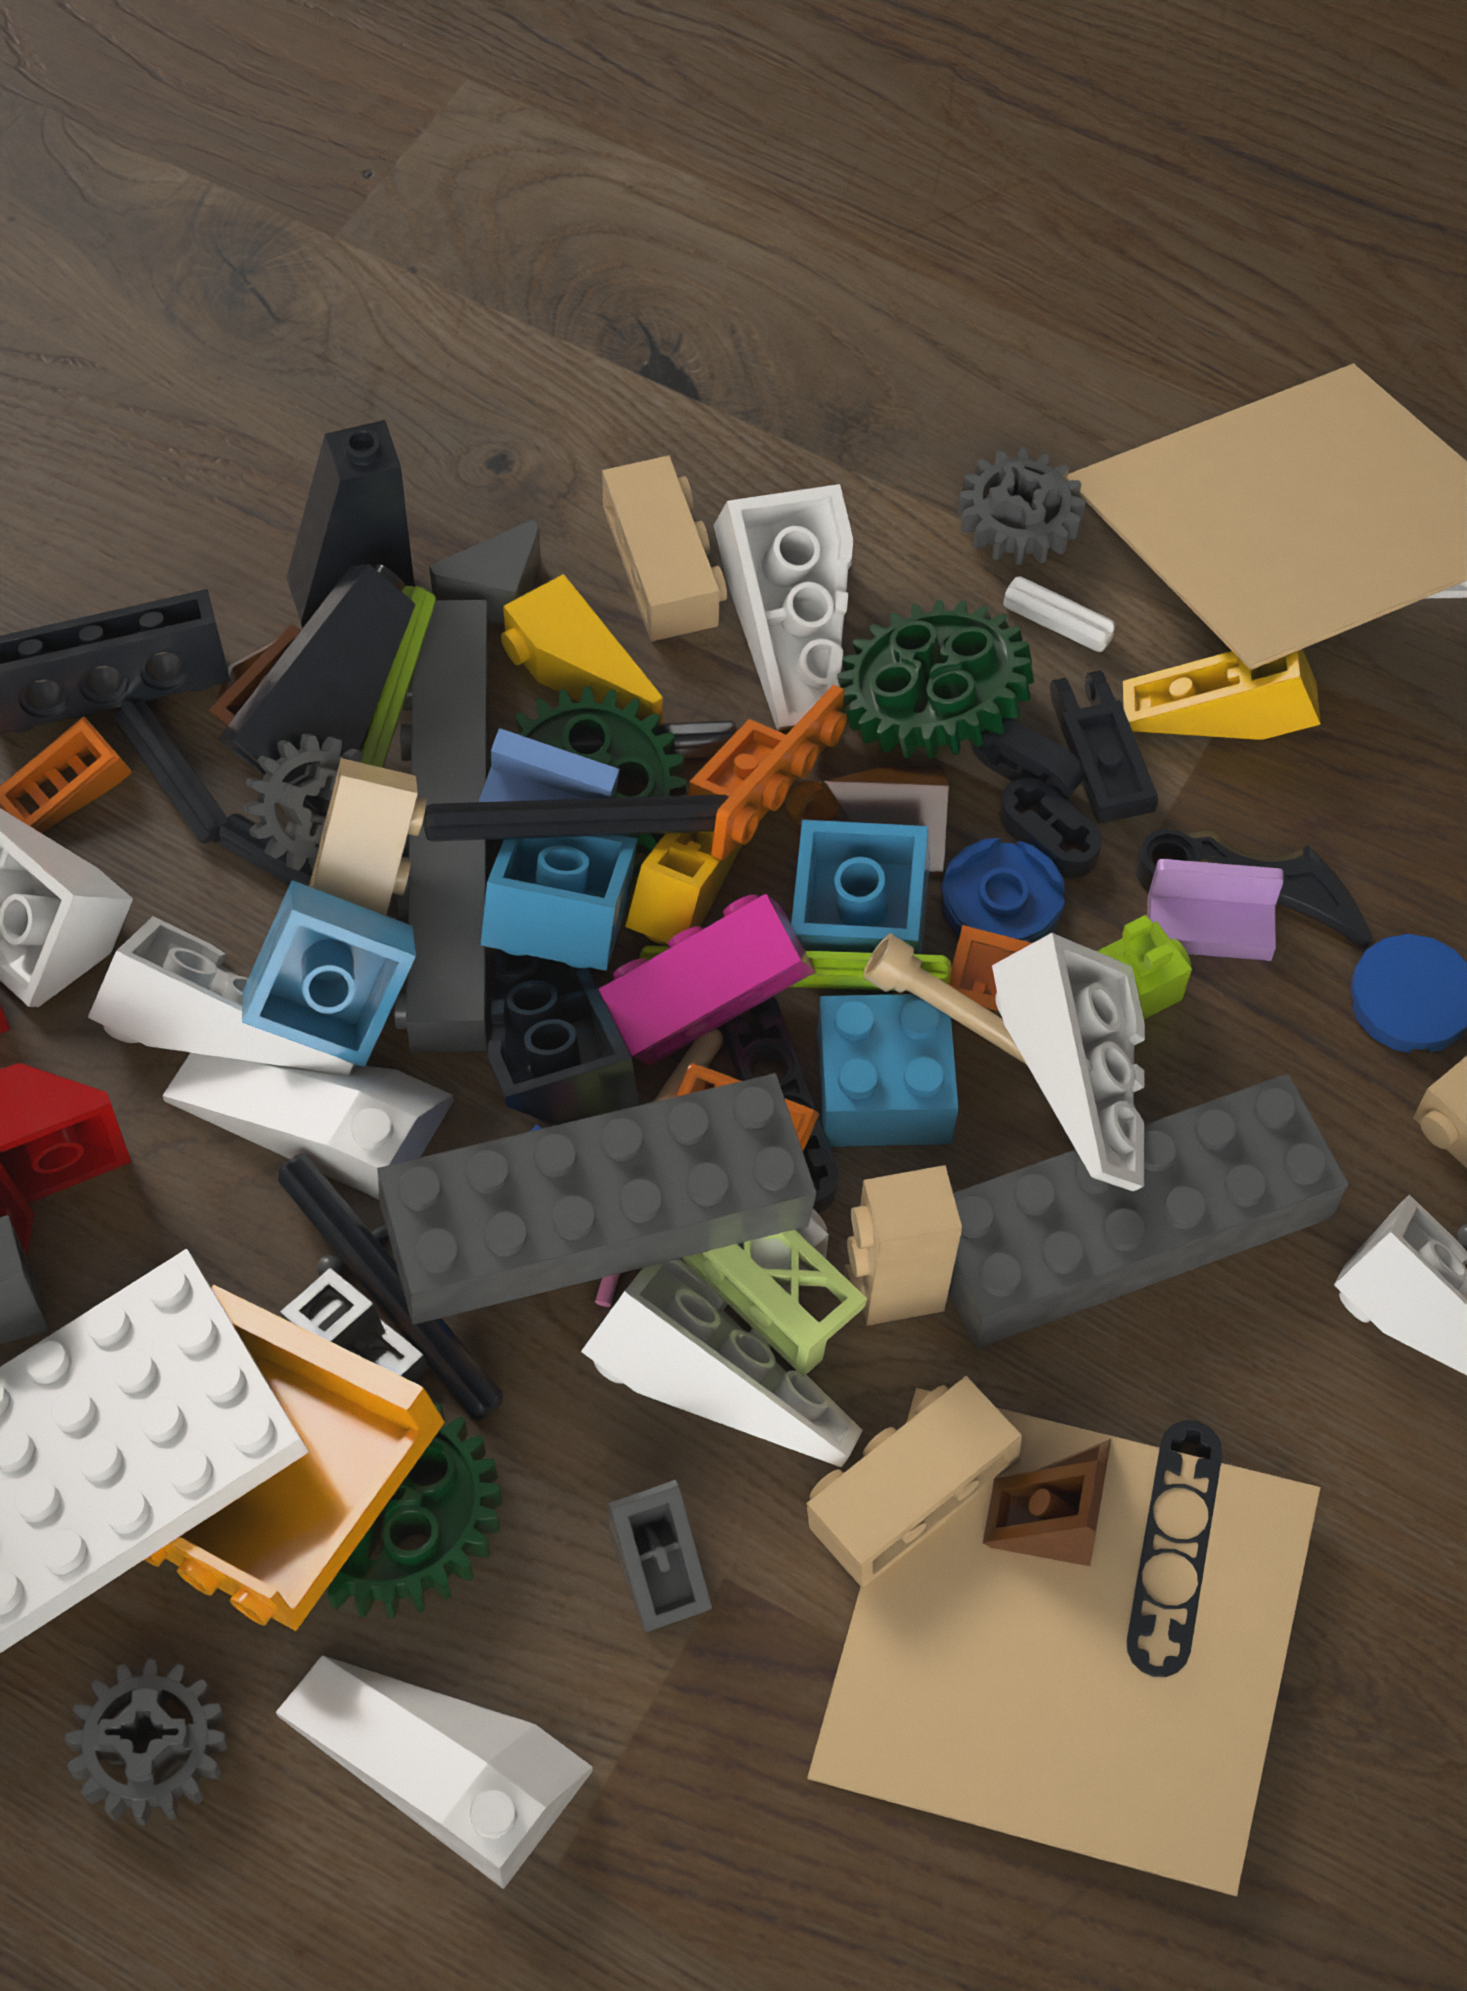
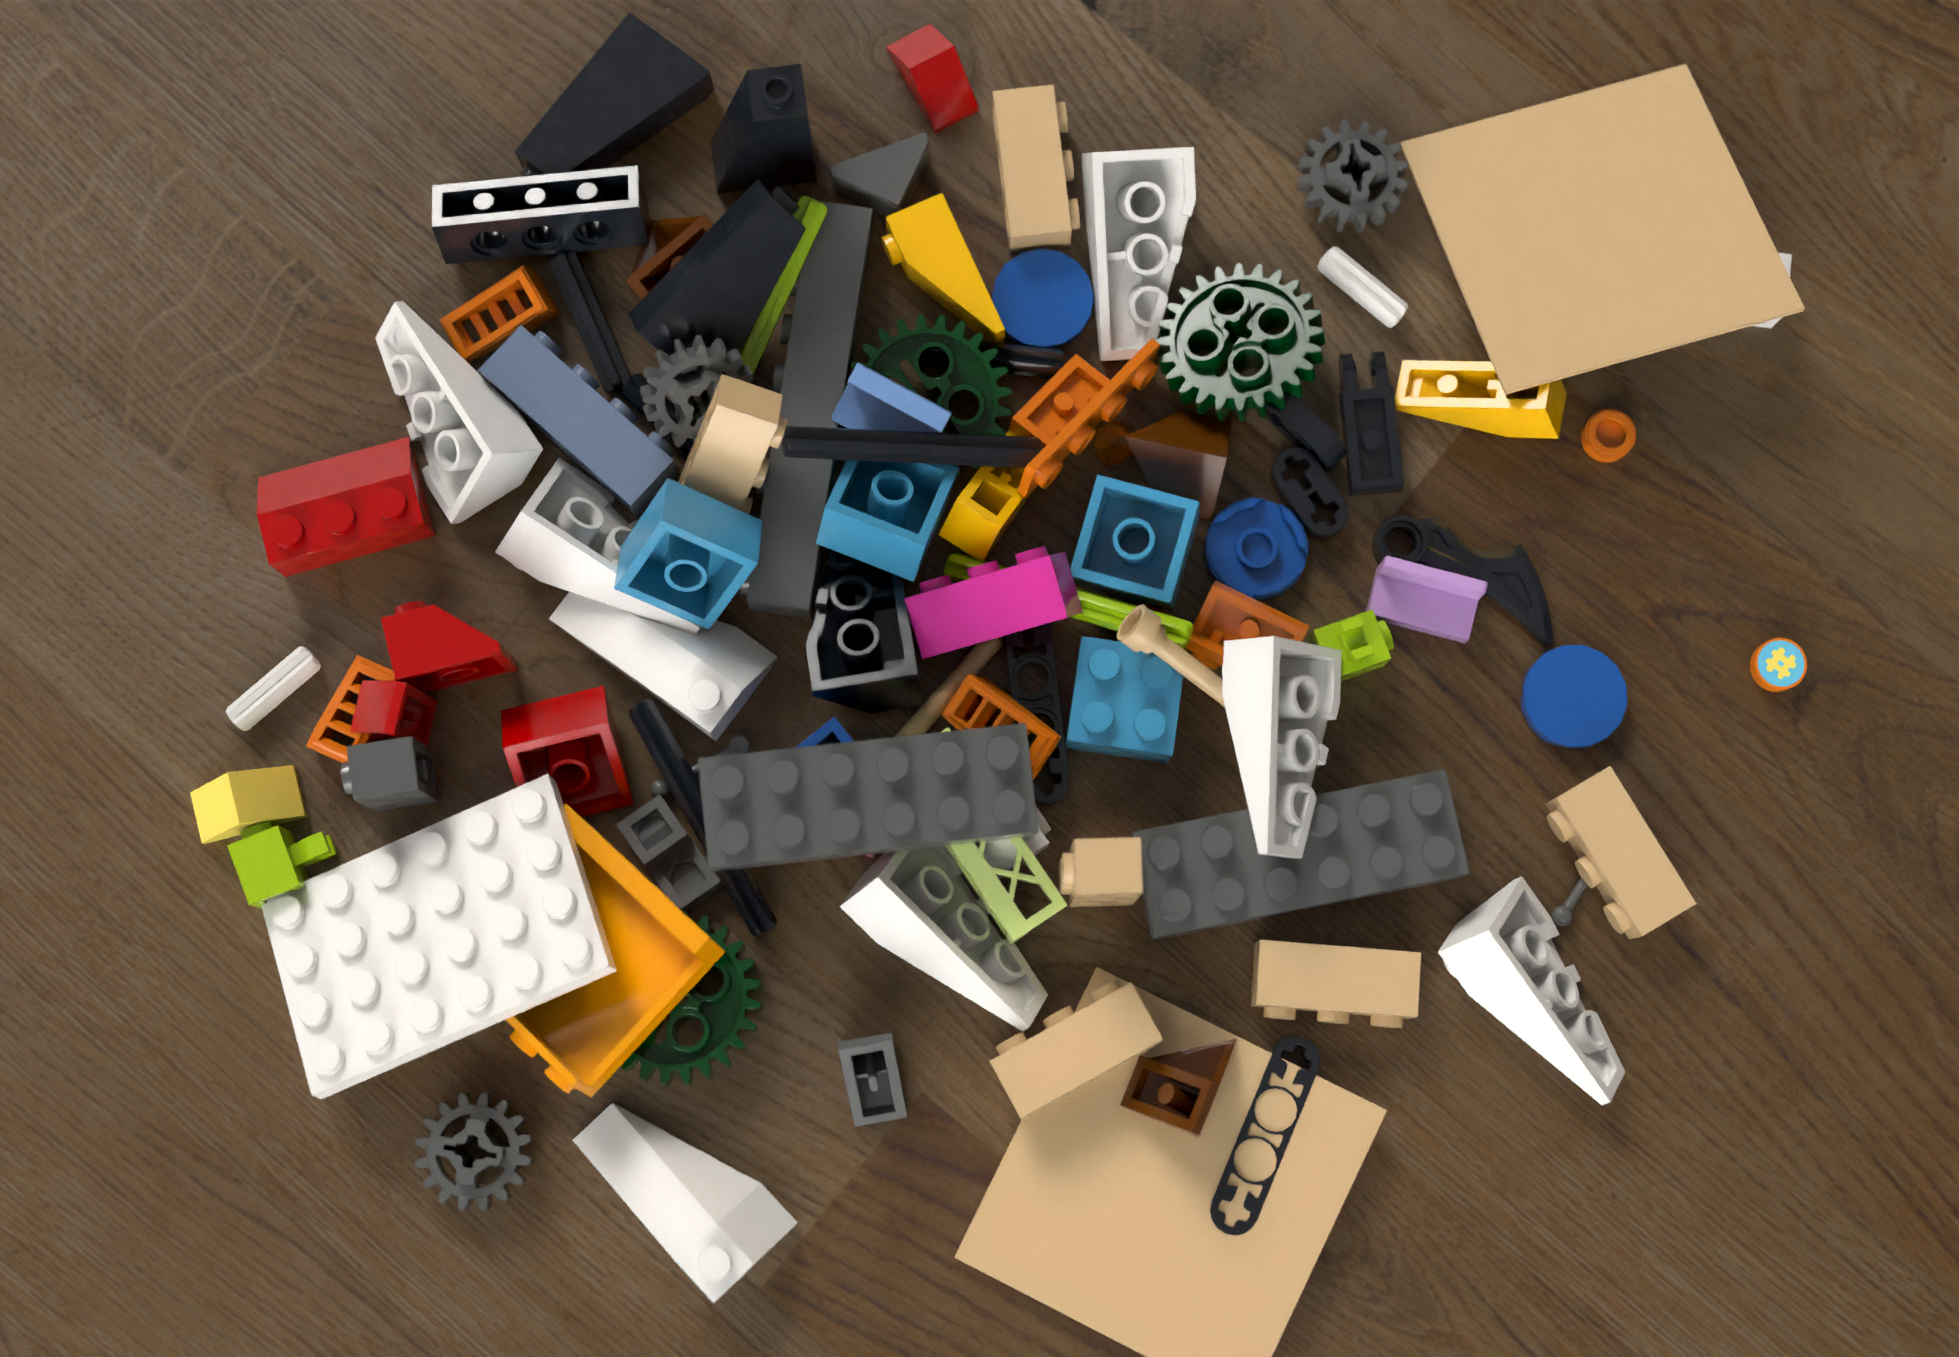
camera: 10 degrees right, 20 degrees up
none -> sand blue brick [478,325,679,517]
none -> red slope [501,686,634,817]
none -> black slope [515,12,714,177]
none -> red slope [886,24,979,134]
none -> blue tile [992,248,1094,349]
none -> tan brick [1250,940,1421,1028]
none -> orange tile [1581,408,1636,463]

